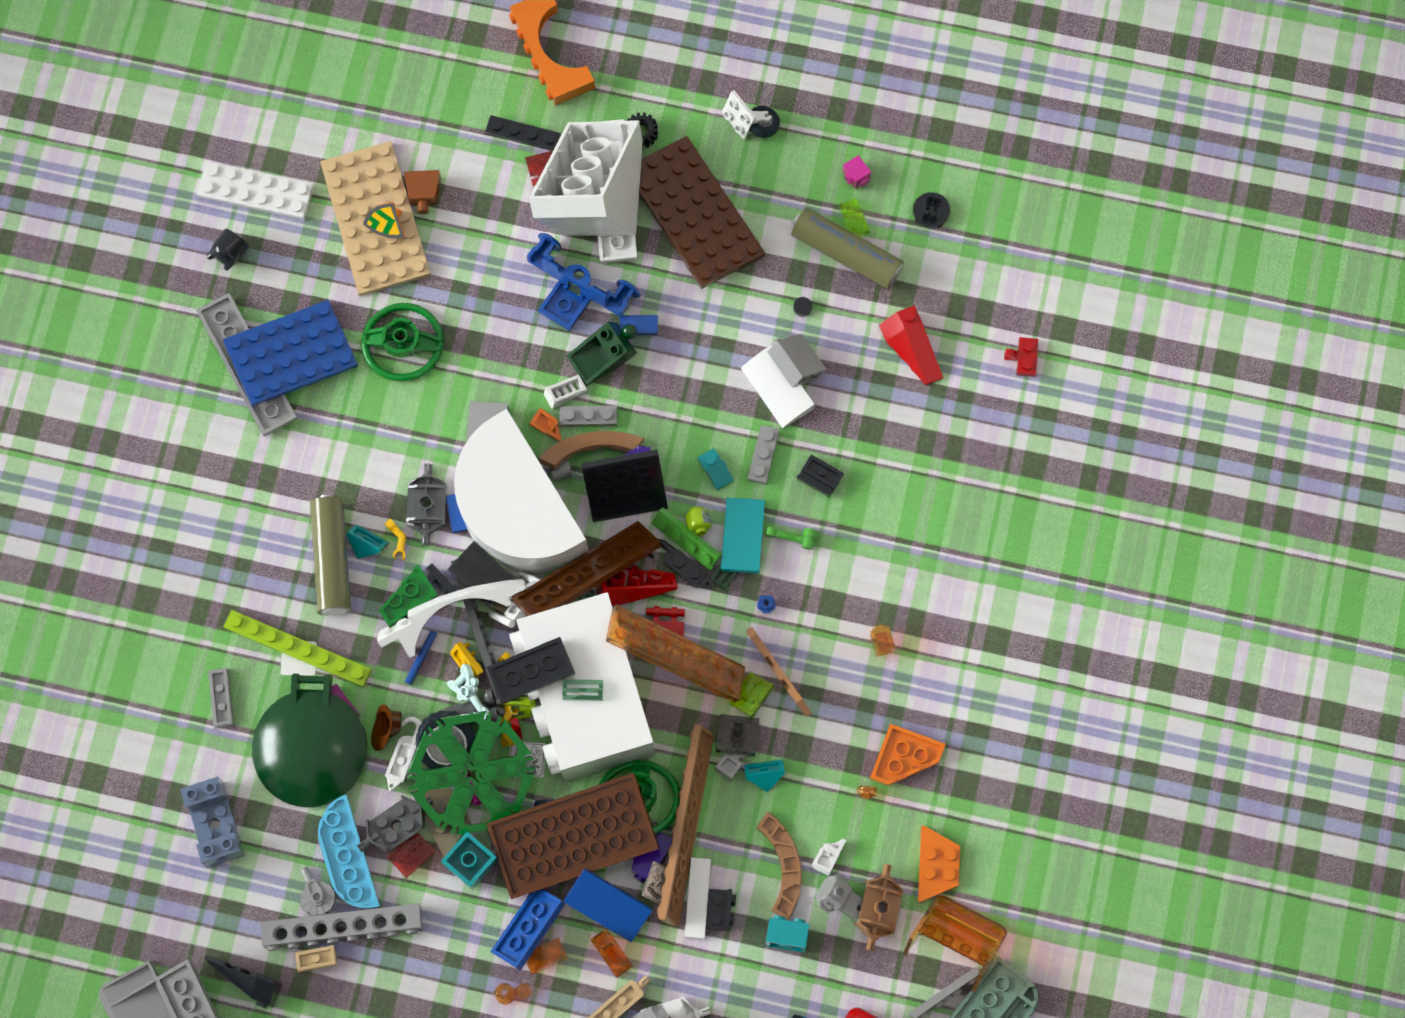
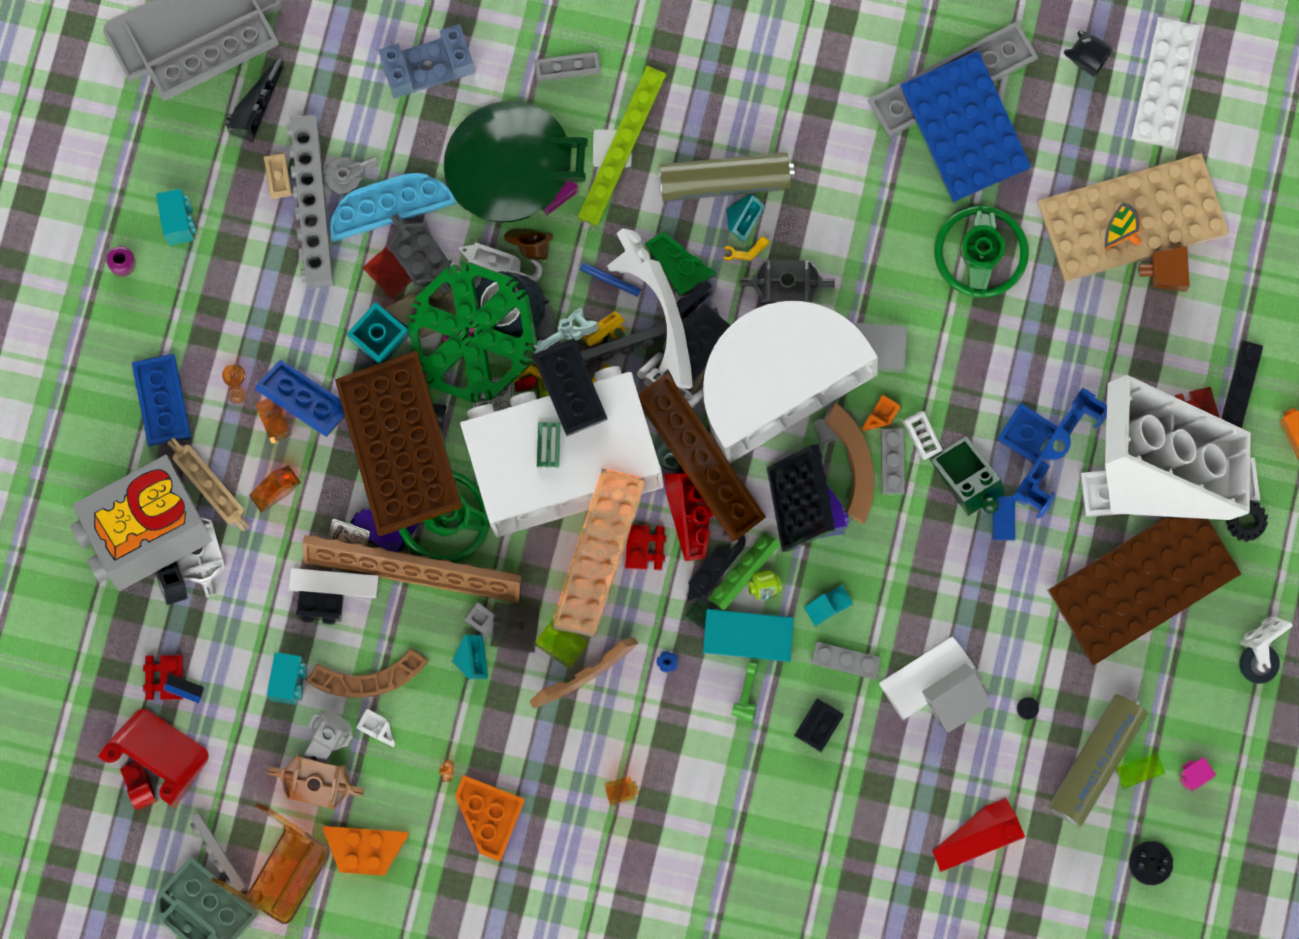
camera: 85 degrees right, 5 degrees up
blue tile [563,868,653,942] -> none

